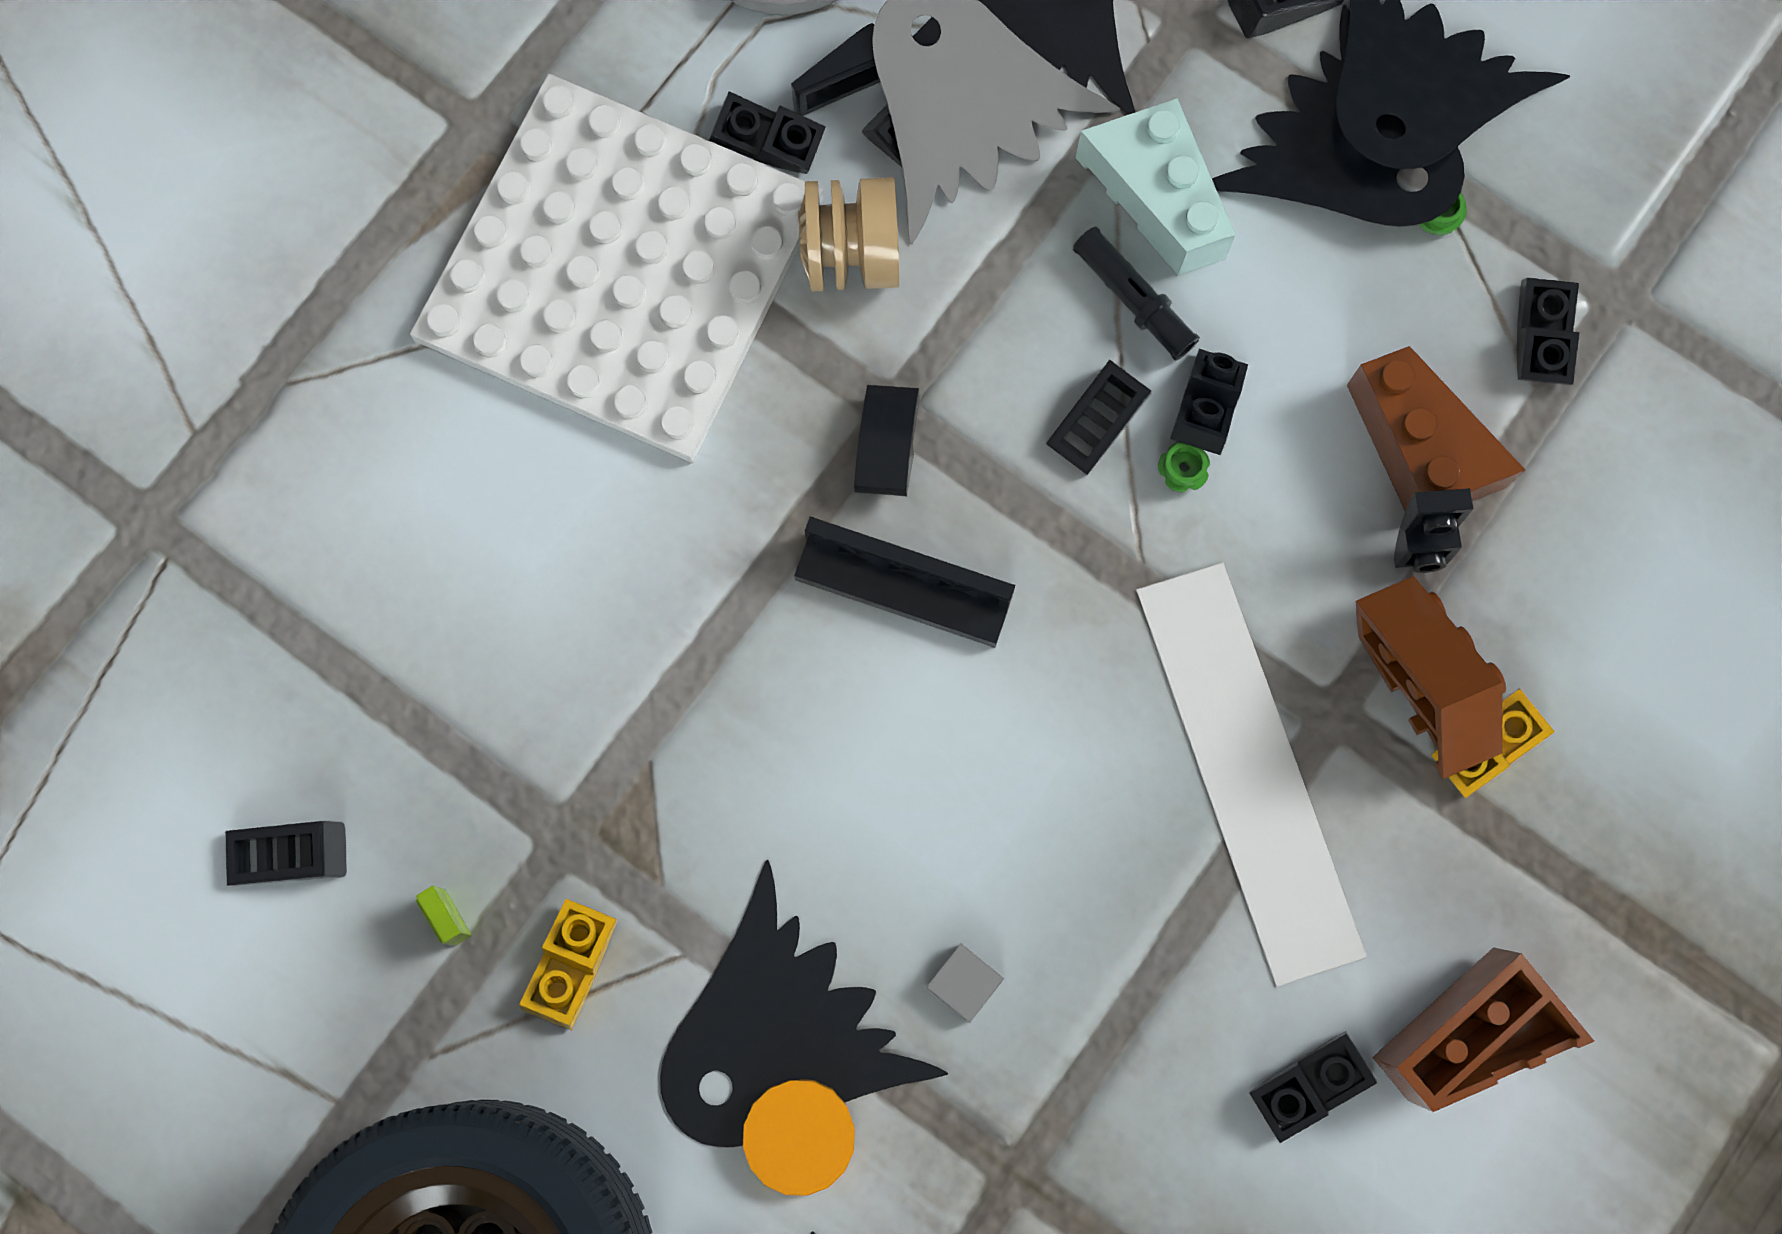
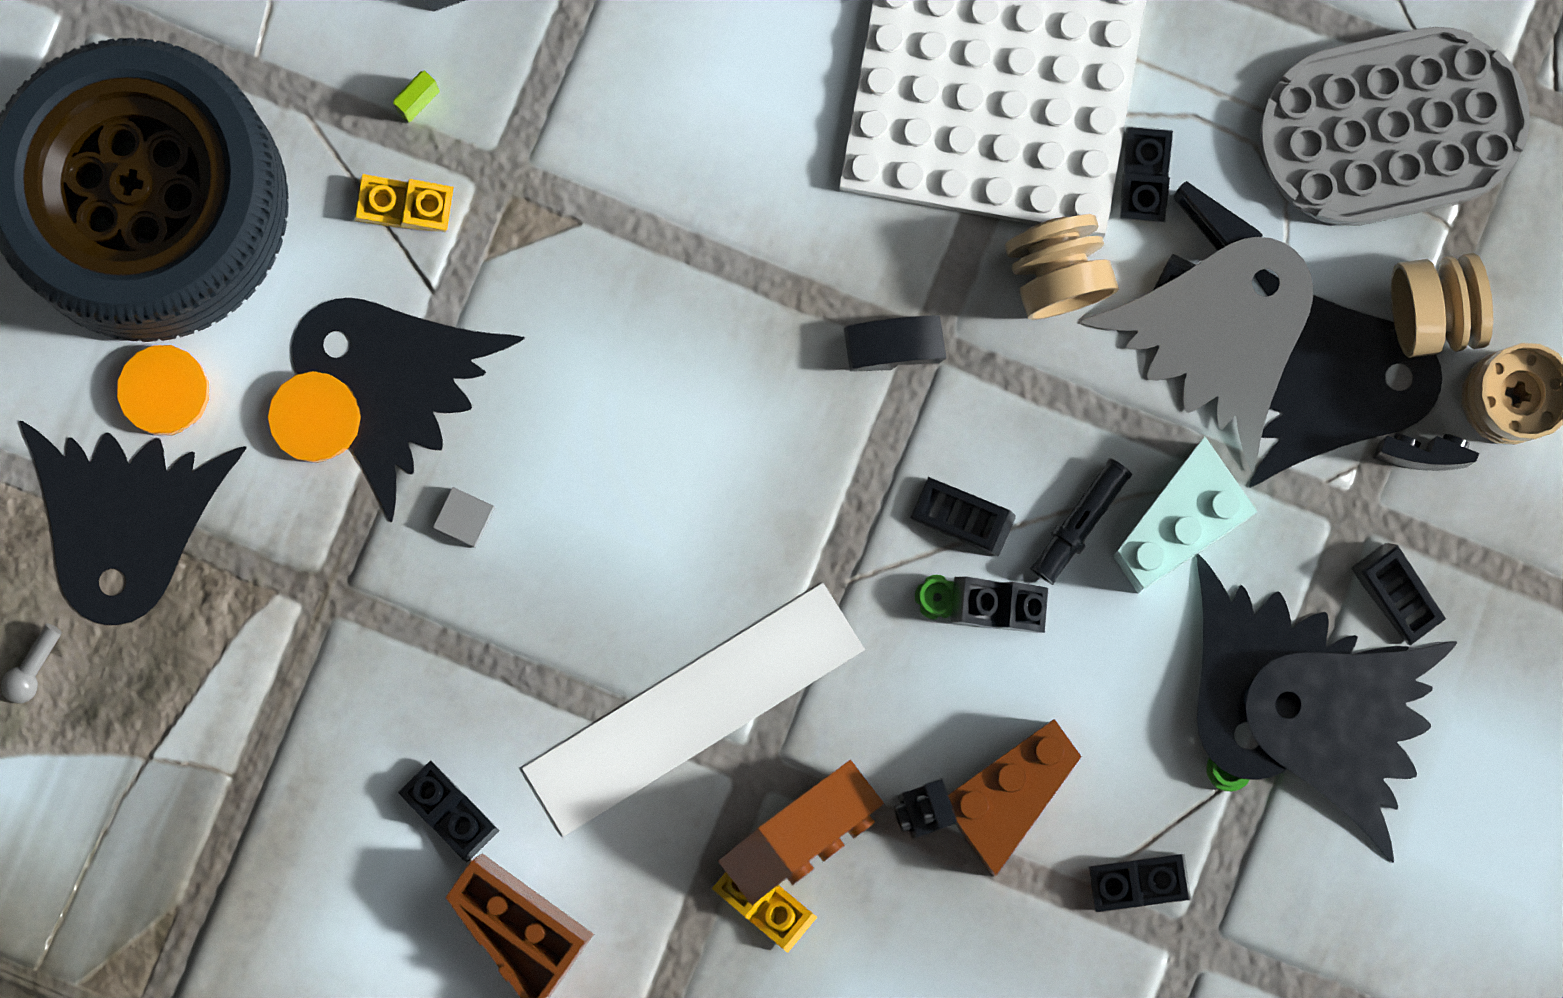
camera: 75 degrees right, 5 degrees up
black fence [794,516,1016,648] -> none

